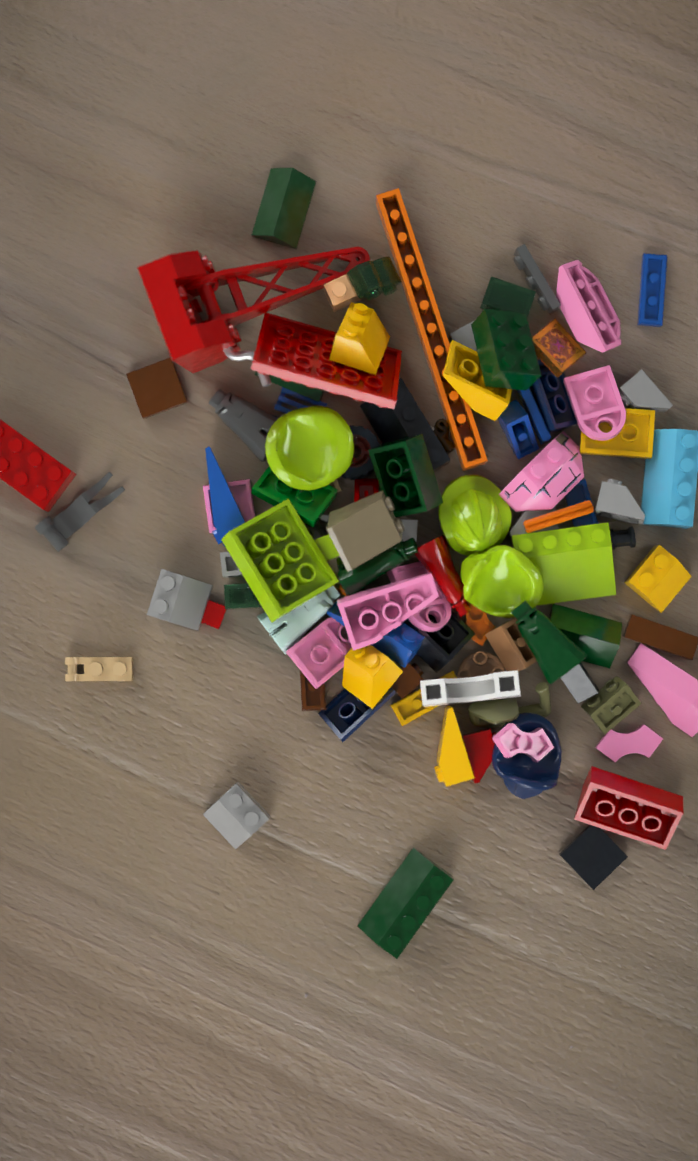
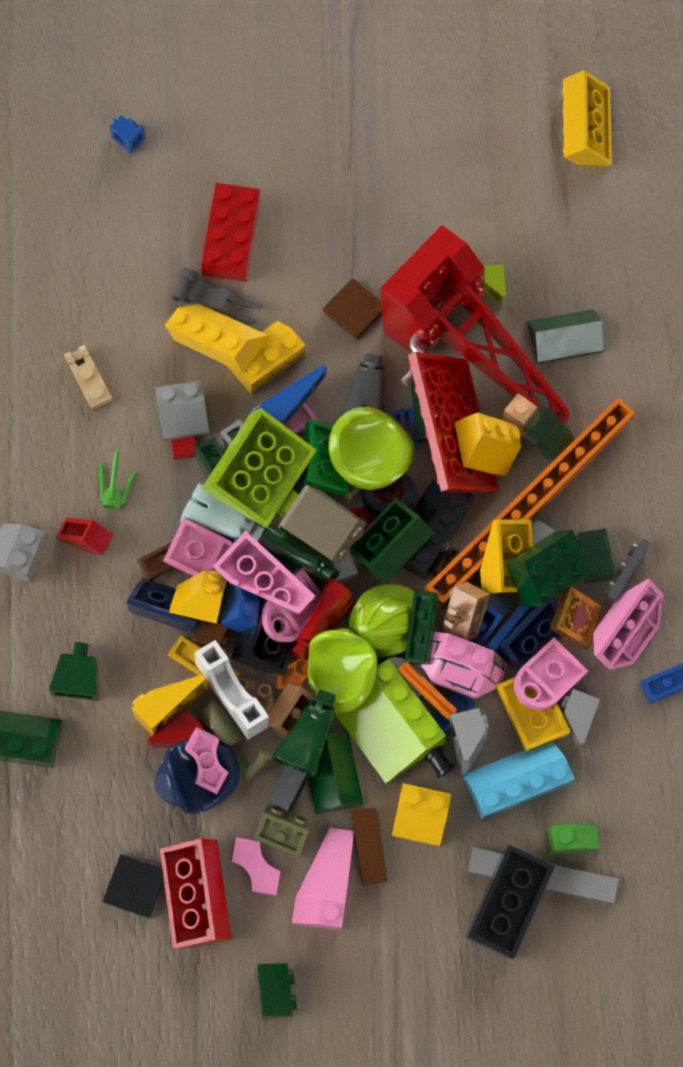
camera: 55 degrees right, 15 degrees down
none -> dark green torso [49,642,98,701]
none -> red slope [56,517,113,555]
none -> bright green plant [99,450,136,510]
none -> yellow slope [165,304,270,373]
none -> yellow slope [228,321,306,395]
none -> dark green tile [404,592,439,665]
none -> medium nougat brick [442,582,490,640]
none -> lime slope [483,265,506,306]
none -> yellow slope [562,70,612,166]

